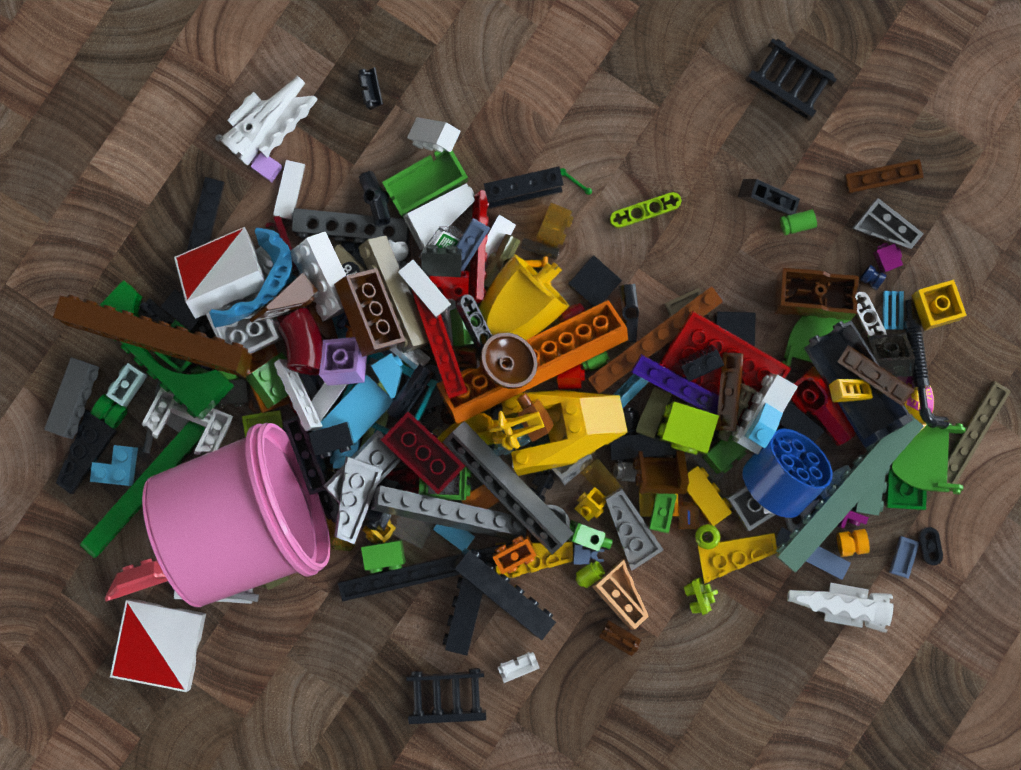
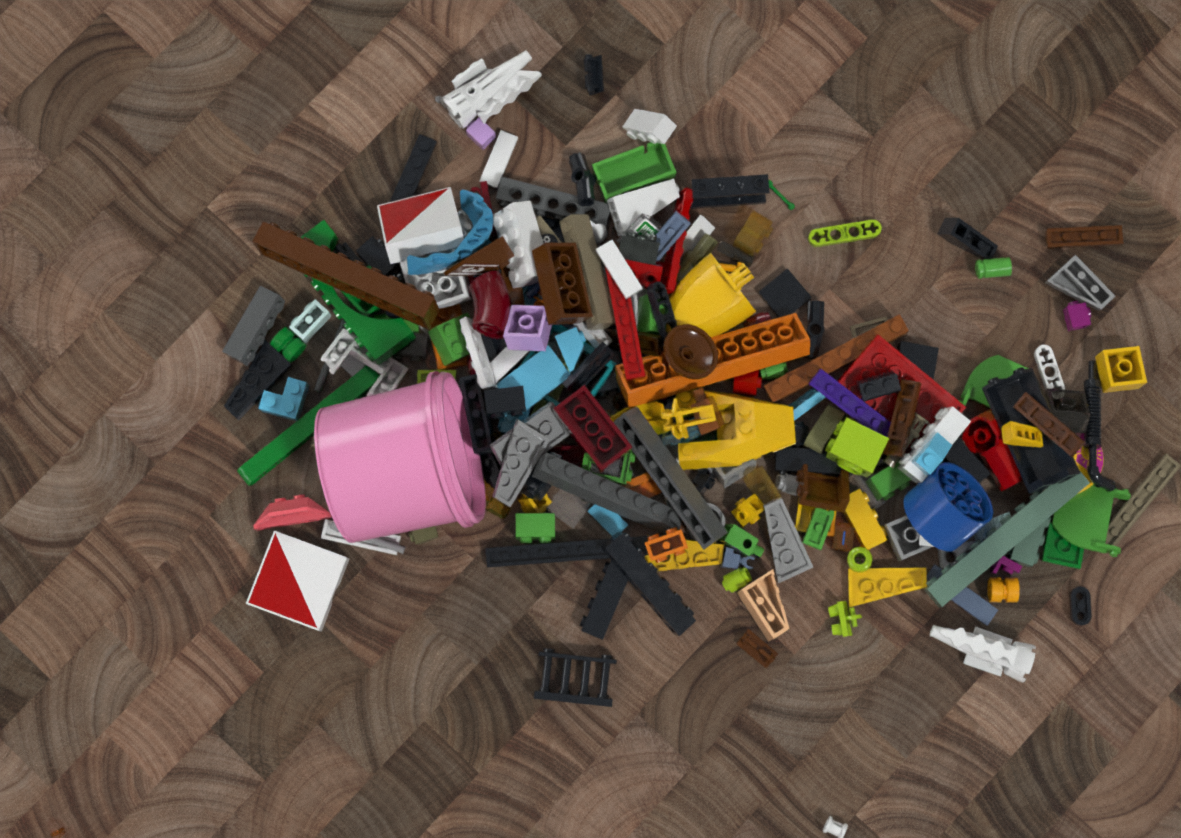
camera: 10 degrees right, 5 degrees down
white hinge [498,652,540,683] -> none
black fence [746,38,837,121] -> none
reddish brown piece [774,268,859,320] -> none
dark blue wheel [860,265,887,291] -> none
medium azure tile [883,291,904,330] -> none
sand blue tile [889,536,920,579] -> none

